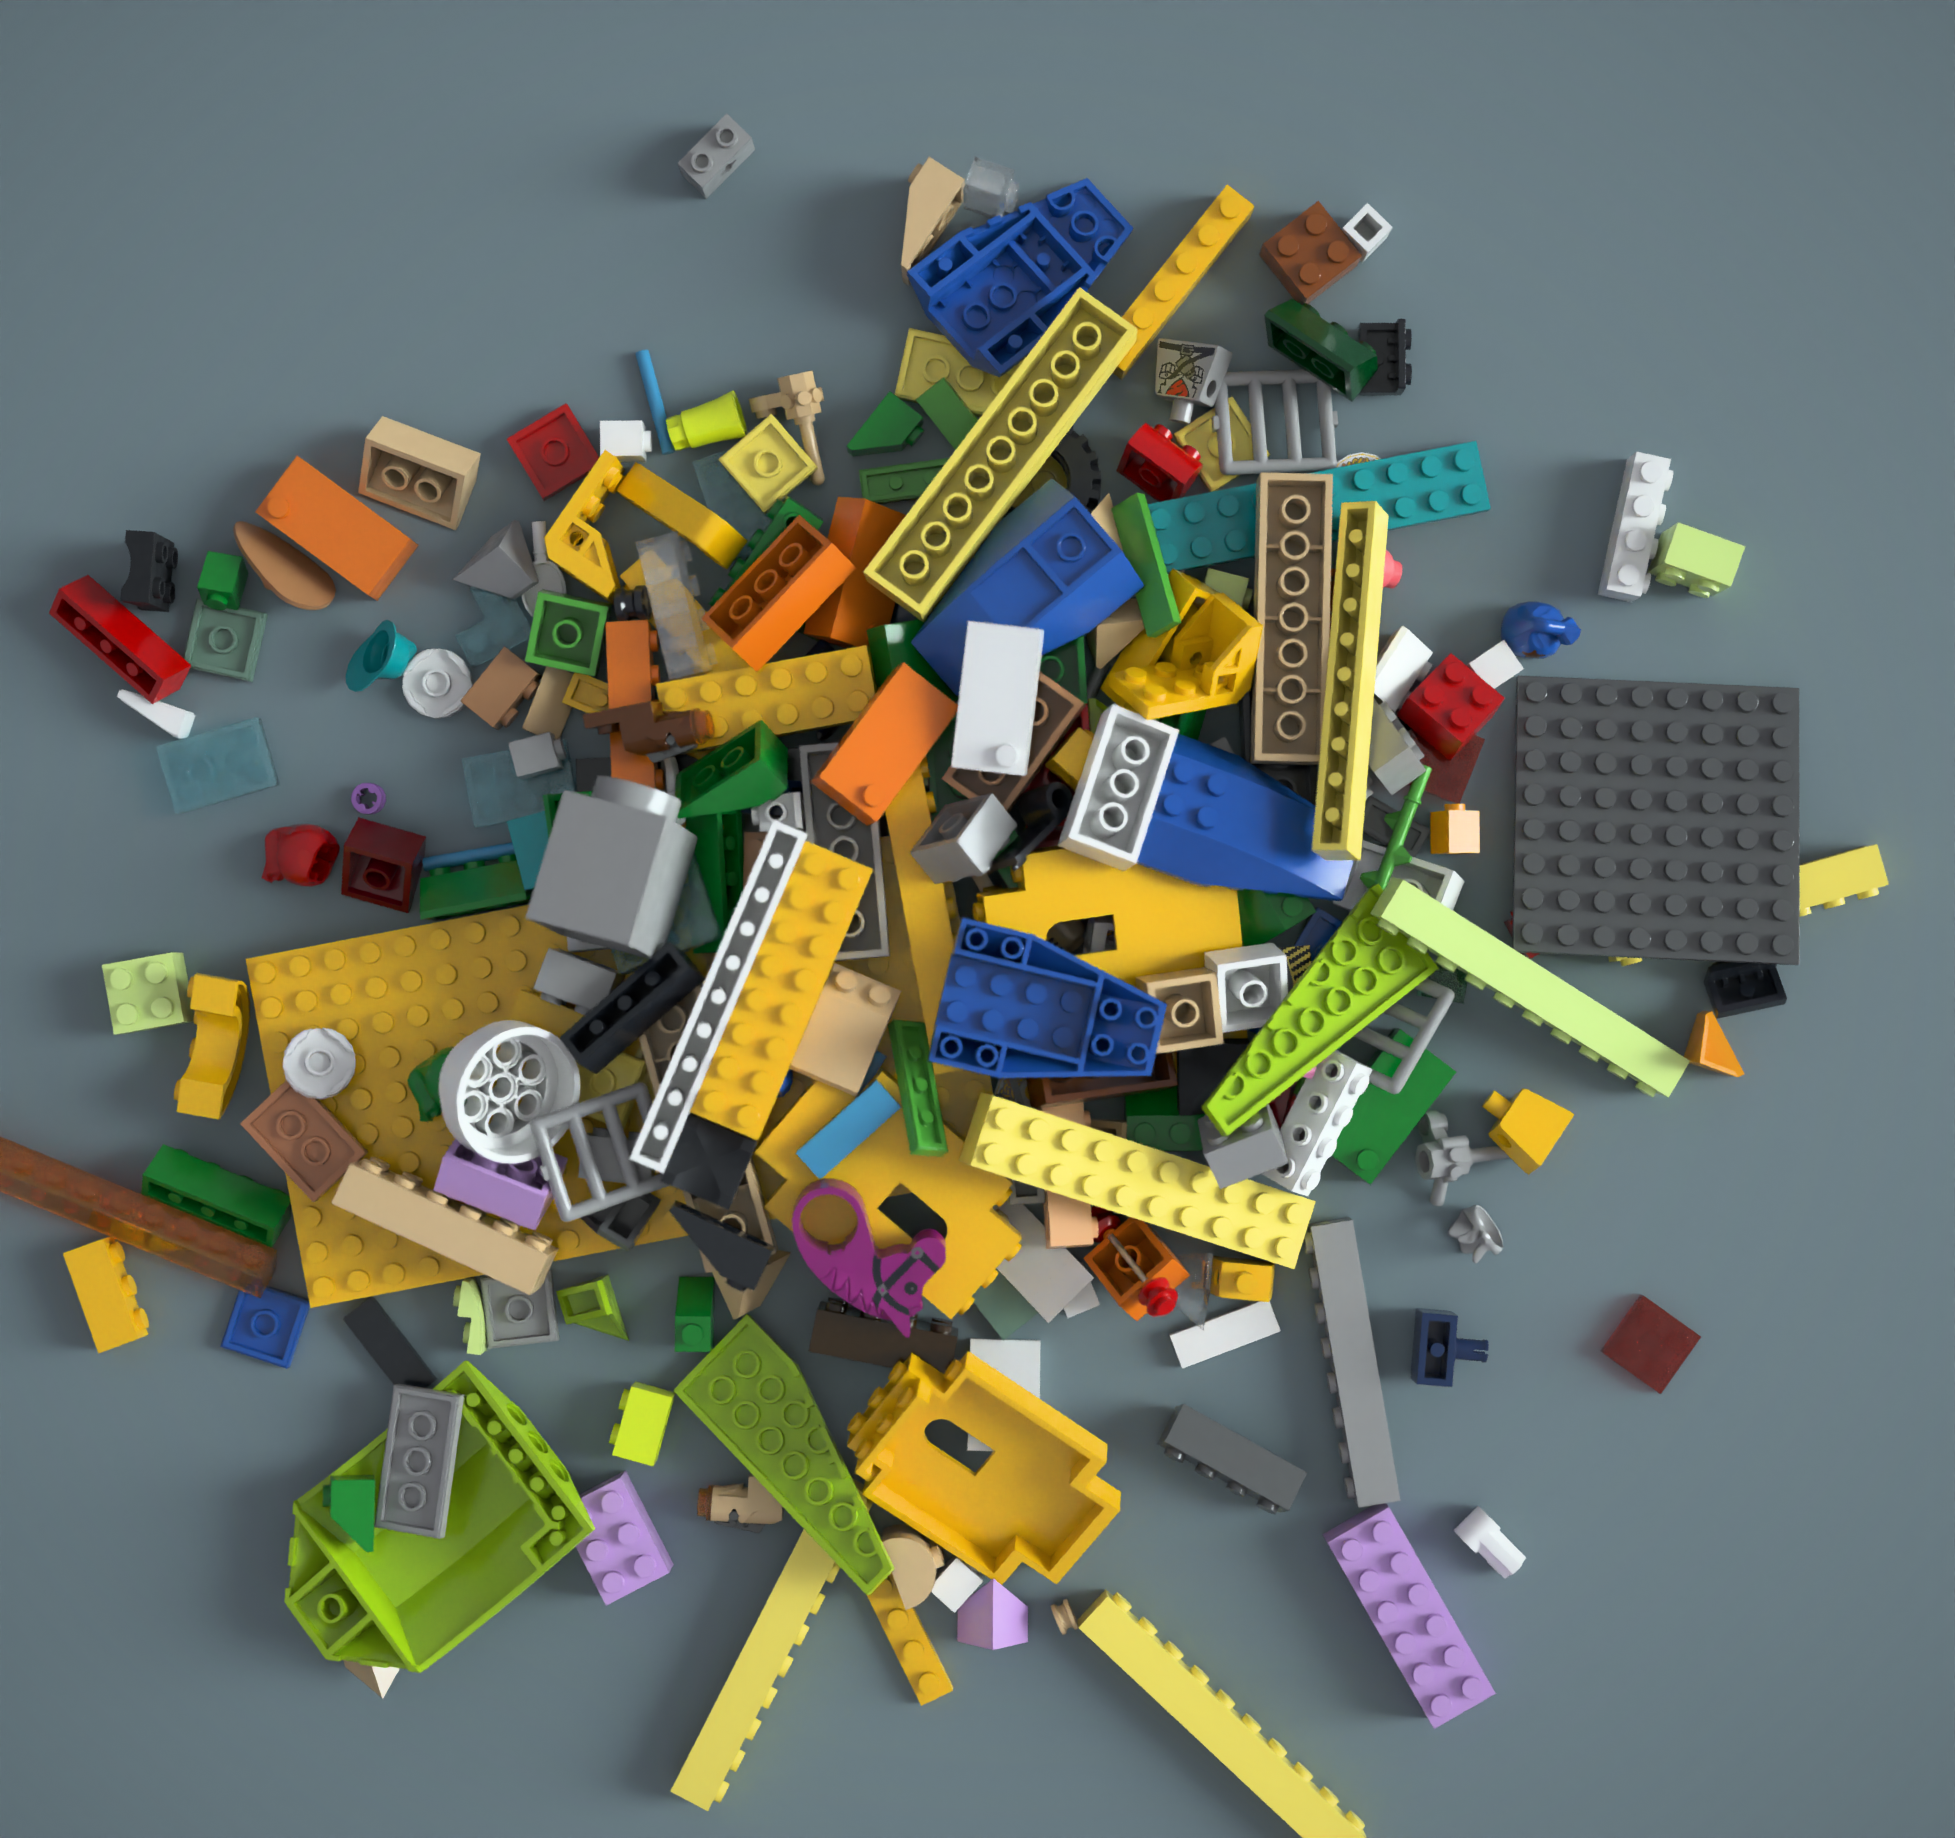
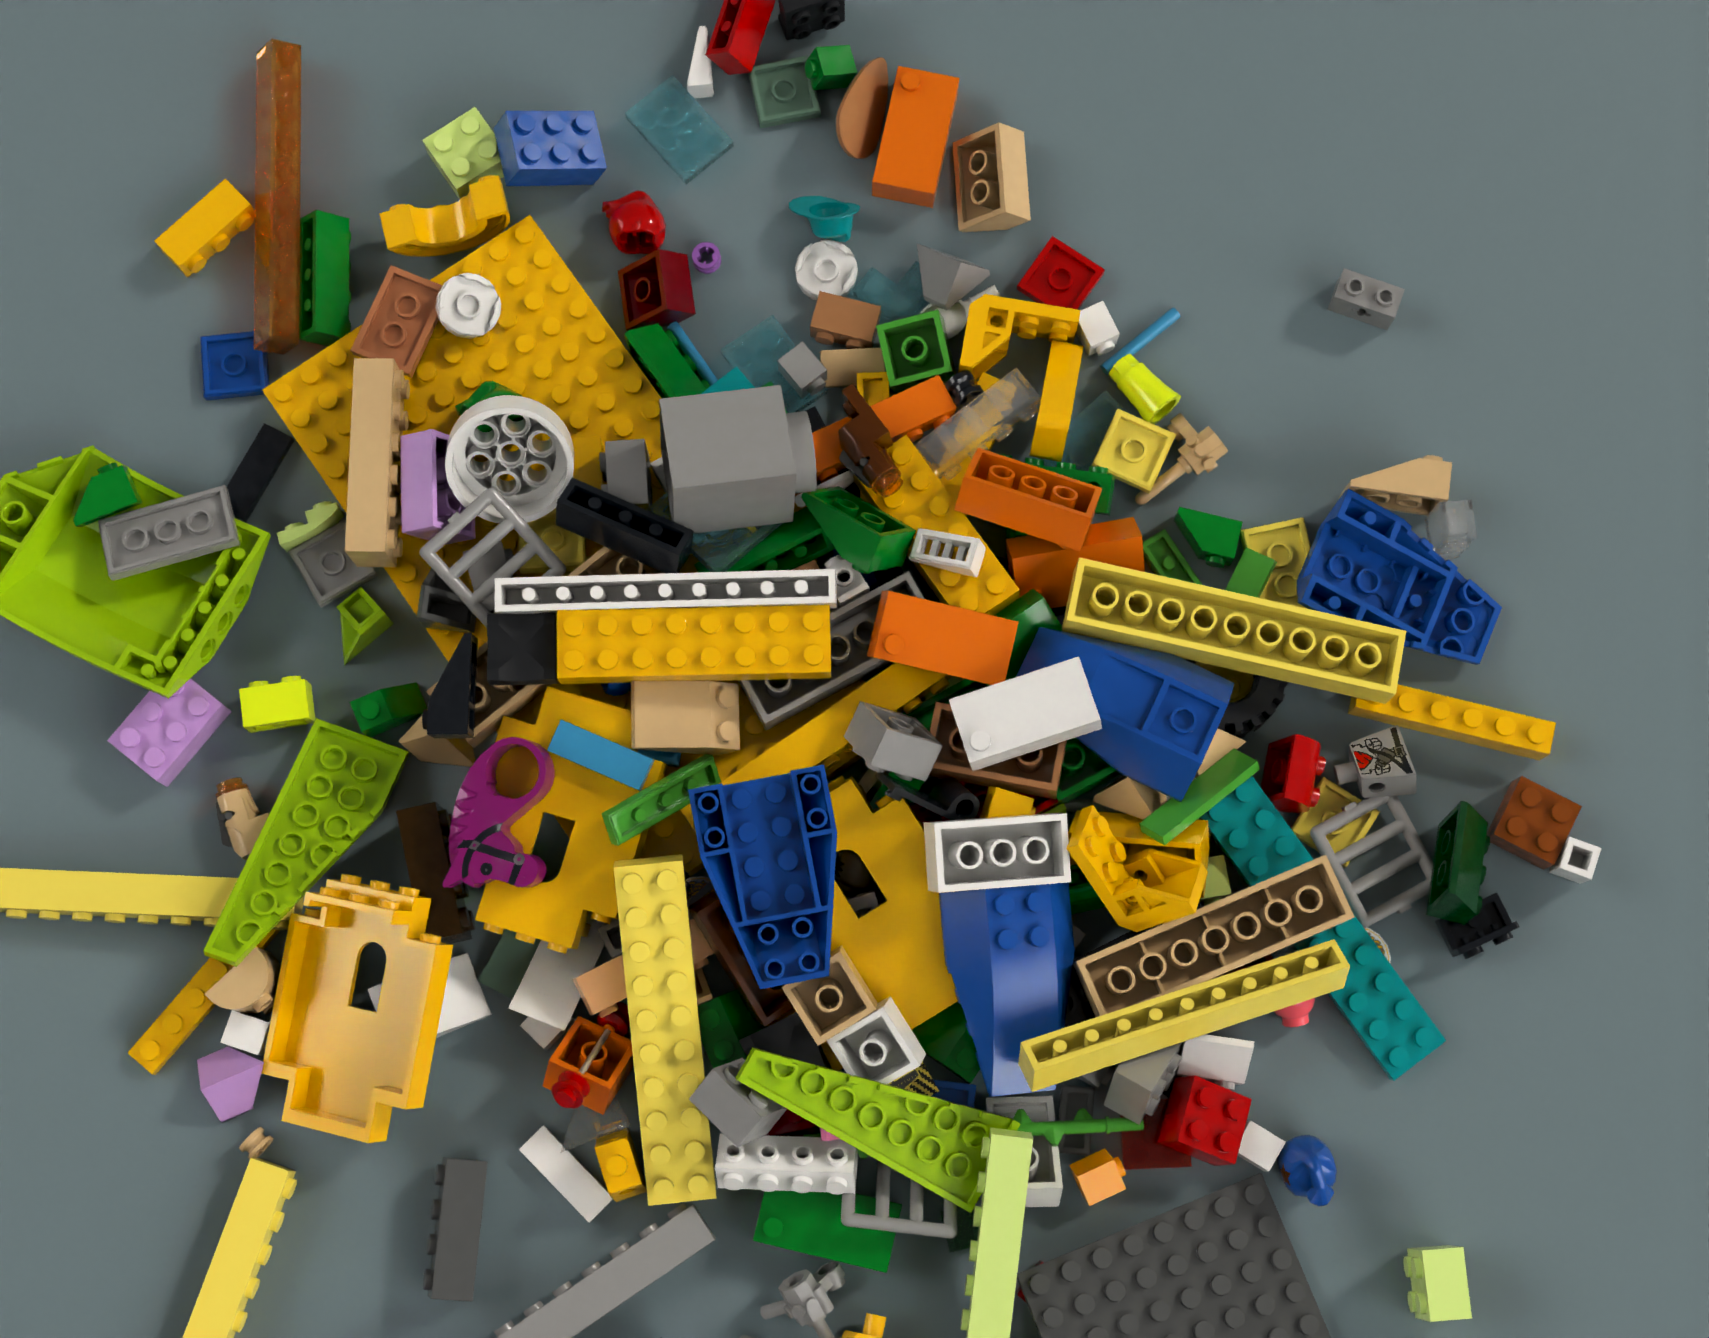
camera: 65 degrees right, 10 degrees down
white brick [1597,452,1673,602] -> none
none -> blue brick [493,111,607,186]
none -> white slope [909,528,986,577]

